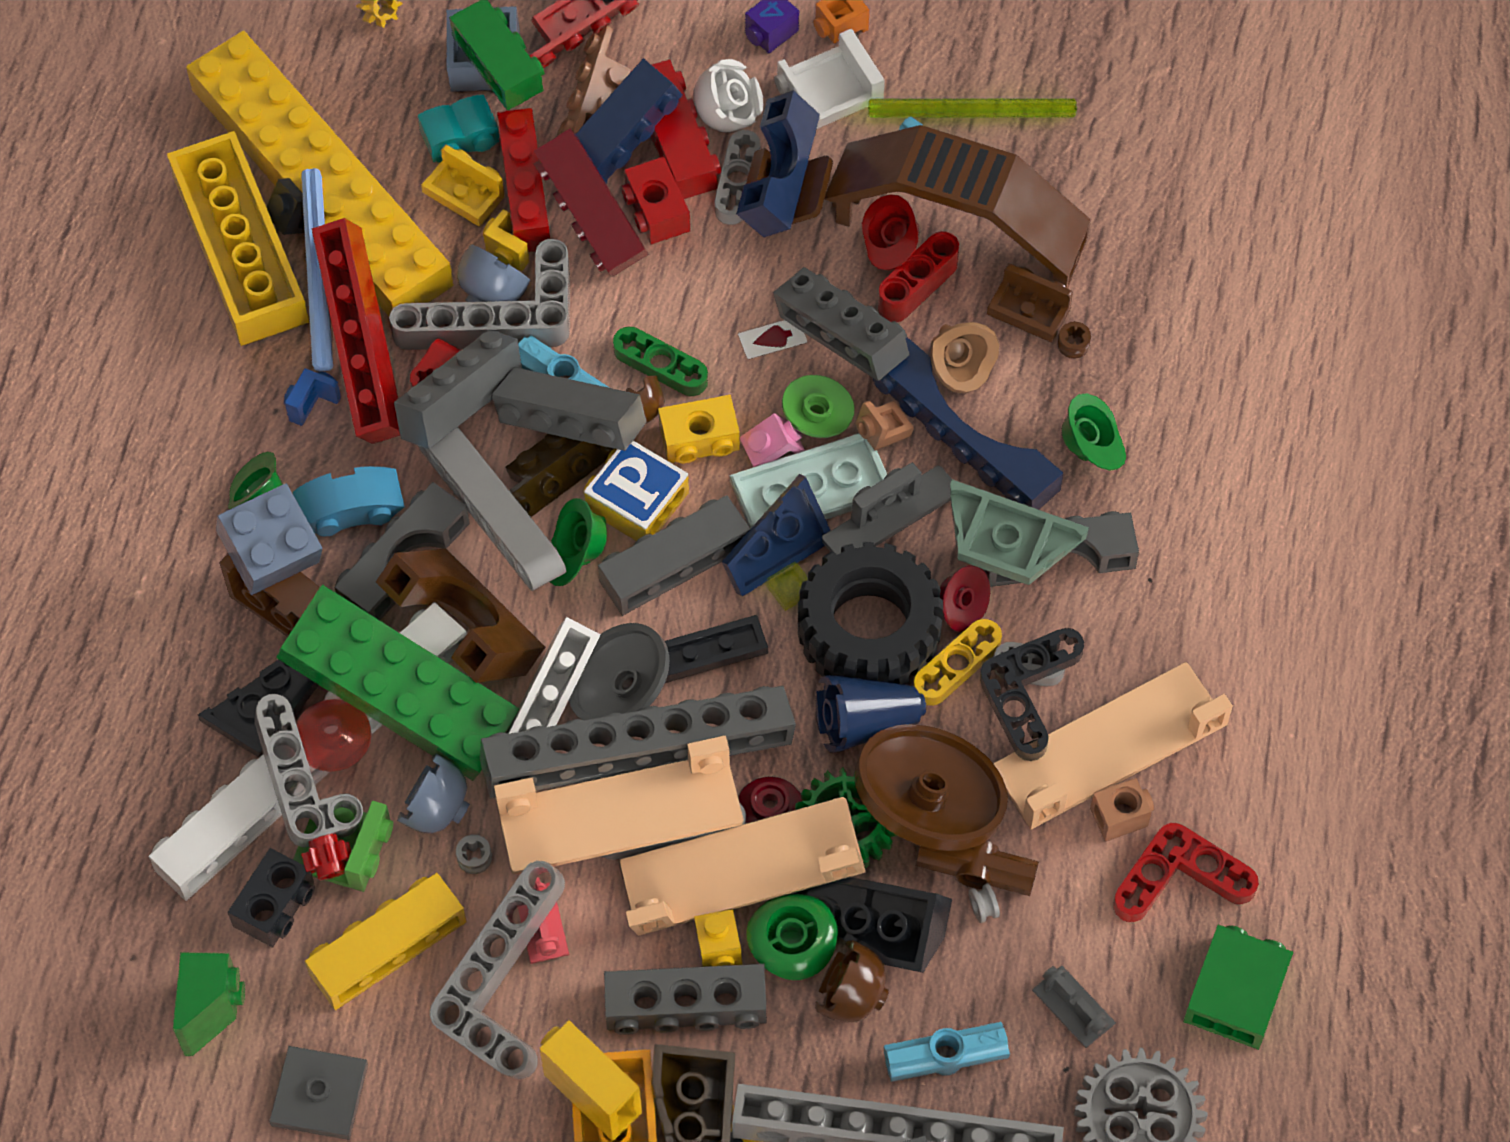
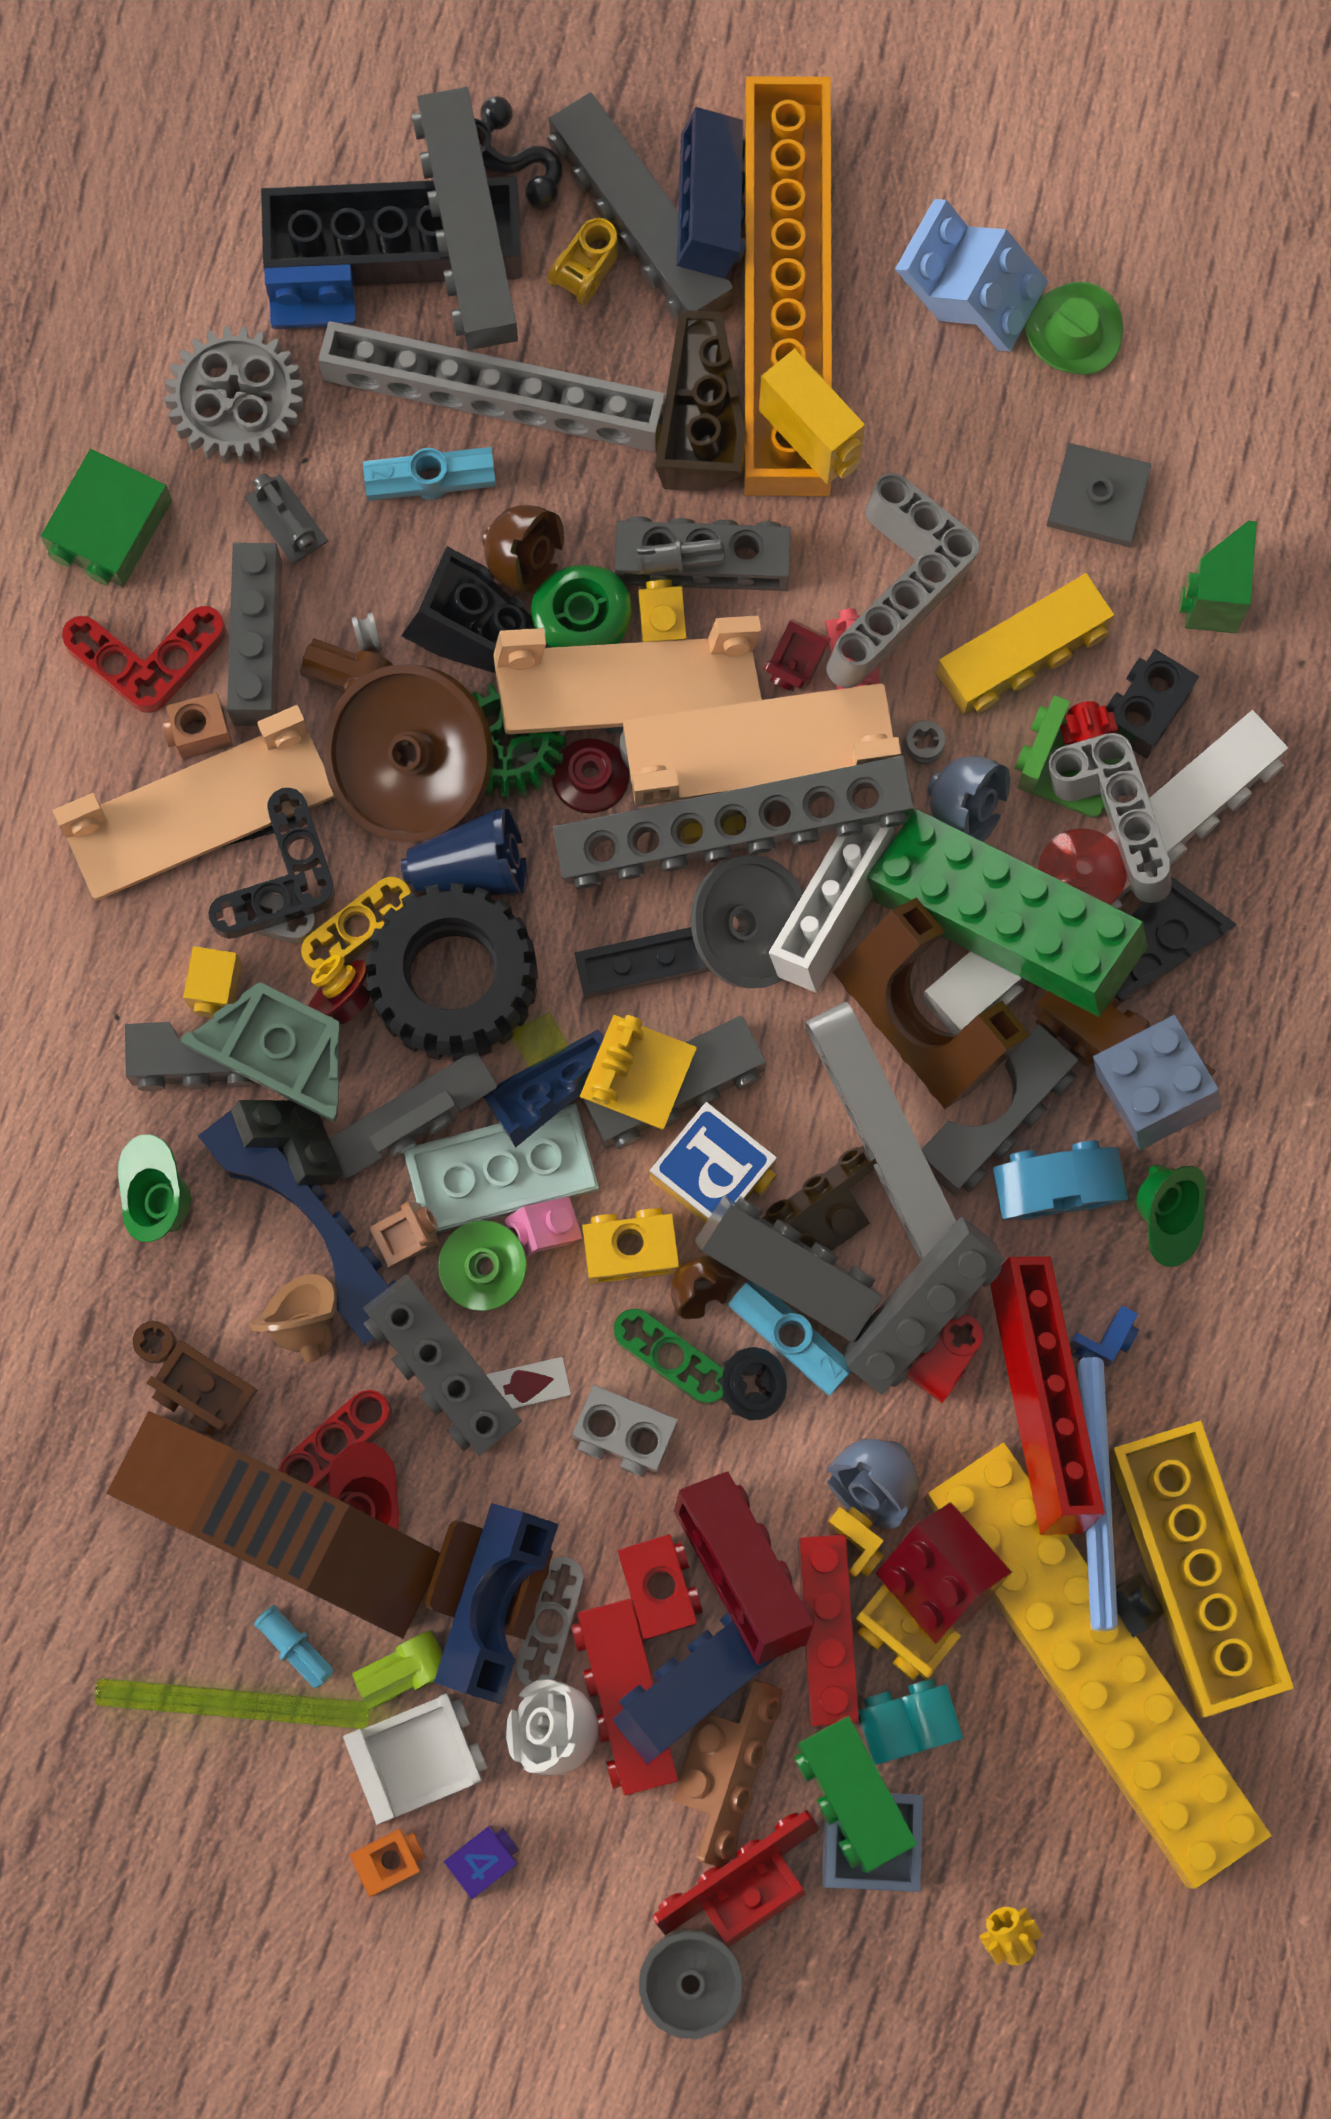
camera: 175 degrees left, 15 degrees up
light grey beam [389,239,570,350] -> none
green piece [550,498,607,586] -> none
none -> yellow brick [183,946,242,1018]
none -> dark grey brick [227,543,282,726]
none -> pearl dark grey plate [231,1100,343,1185]
none -> yellow bush [311,954,356,998]
none -> lime piece [352,1630,443,1710]
none -> light grey brick [572,1385,678,1478]
none -> yellow hinge [580,1015,697,1130]
none -> dark grey axle [637,539,725,575]
none -> black gear [717,1347,787,1421]
none -> dark red bracket [763,619,831,691]
none -> dark red brick [875,1502,1012,1644]

